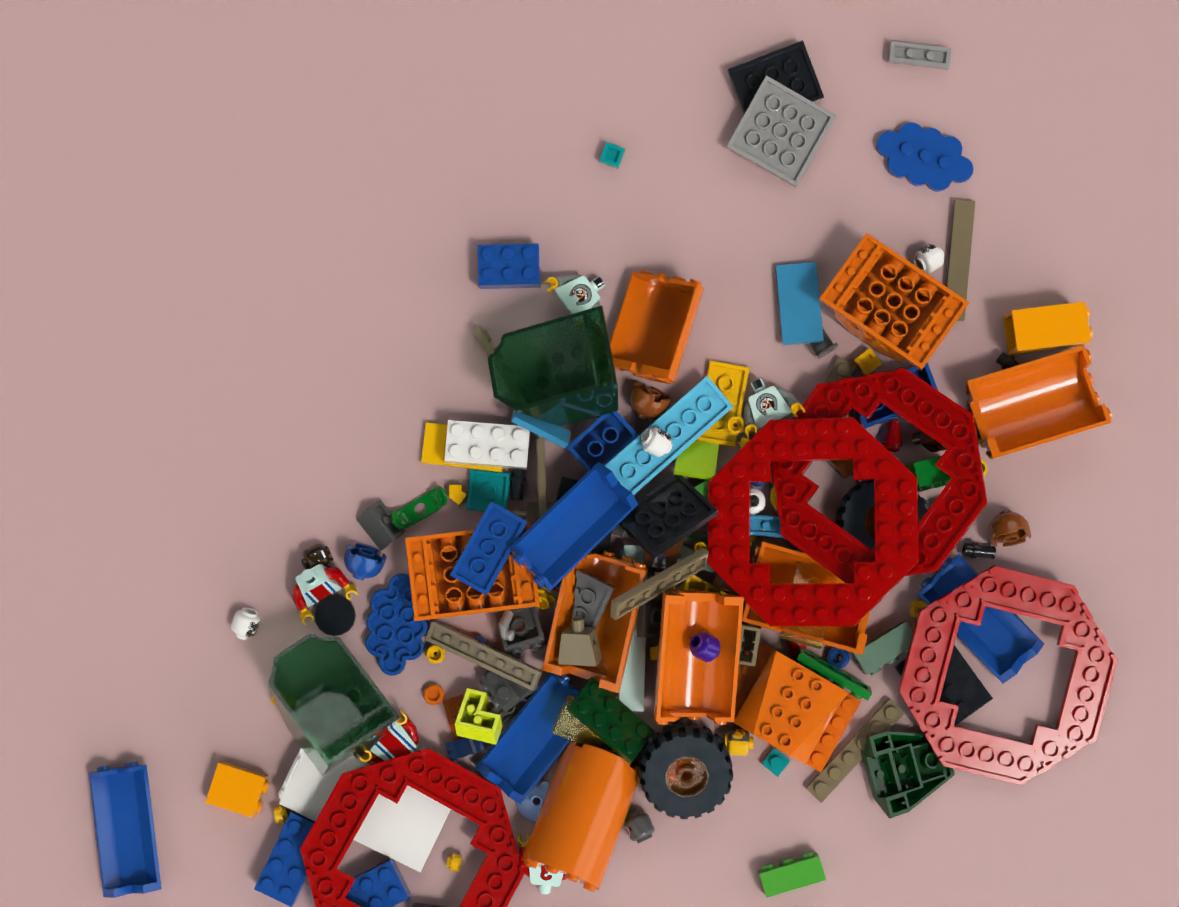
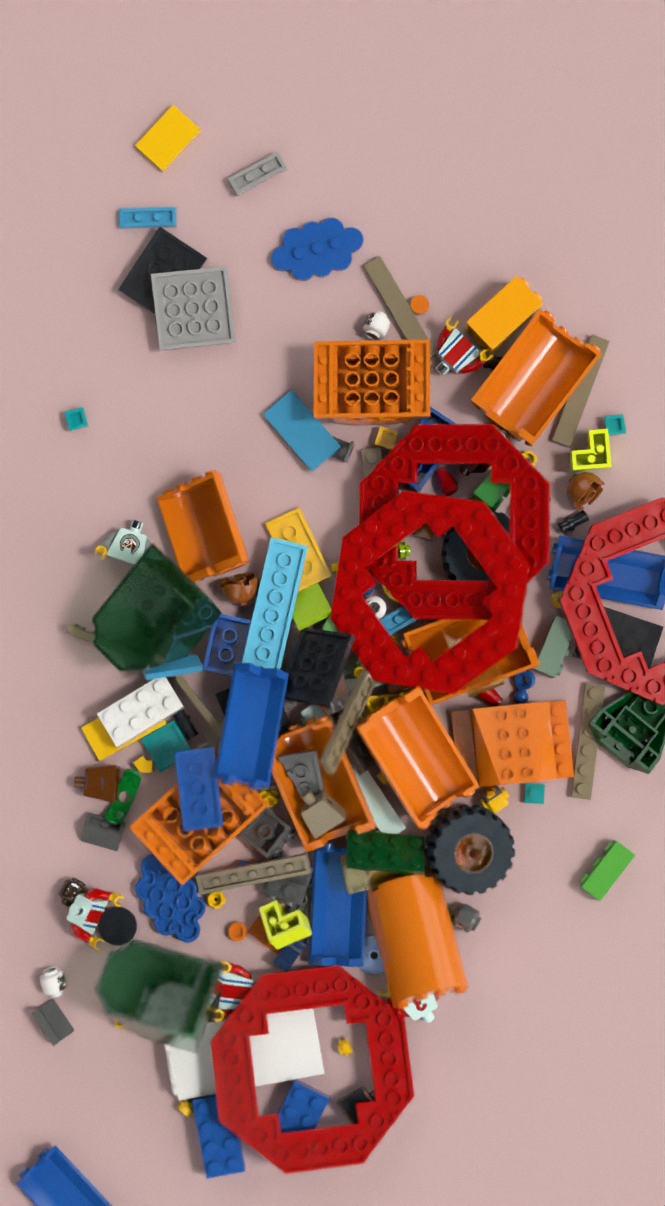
camera: 35 degrees left, 0 degrees up
light orange brick [205,761,270,818] -> none
blue cylinder [344,543,387,580] -> none
blue brick [478,243,540,289] -> none
light grey arm [498,610,515,641] -> none
white head [641,427,672,457] -> none
dark purple head [689,631,721,662] -> none
yellow plate [725,415,745,435] -> none
dark tan torso [739,622,761,667] -> none
torso [743,378,805,439] -> none
green plate [796,646,872,701] -> none
none -> dark grey panel [32,999,74,1046]
none -> reddish brown torso [74,765,120,803]
none -> dark azure tile [119,207,177,229]
none -> lime plate [398,541,411,560]
none -> orange tile [410,295,429,315]
none -> torso [435,316,494,376]
none -> dark tan tile [552,335,610,448]
none -> neon yellow brick [569,429,612,473]
none -> teal plate [604,414,626,436]

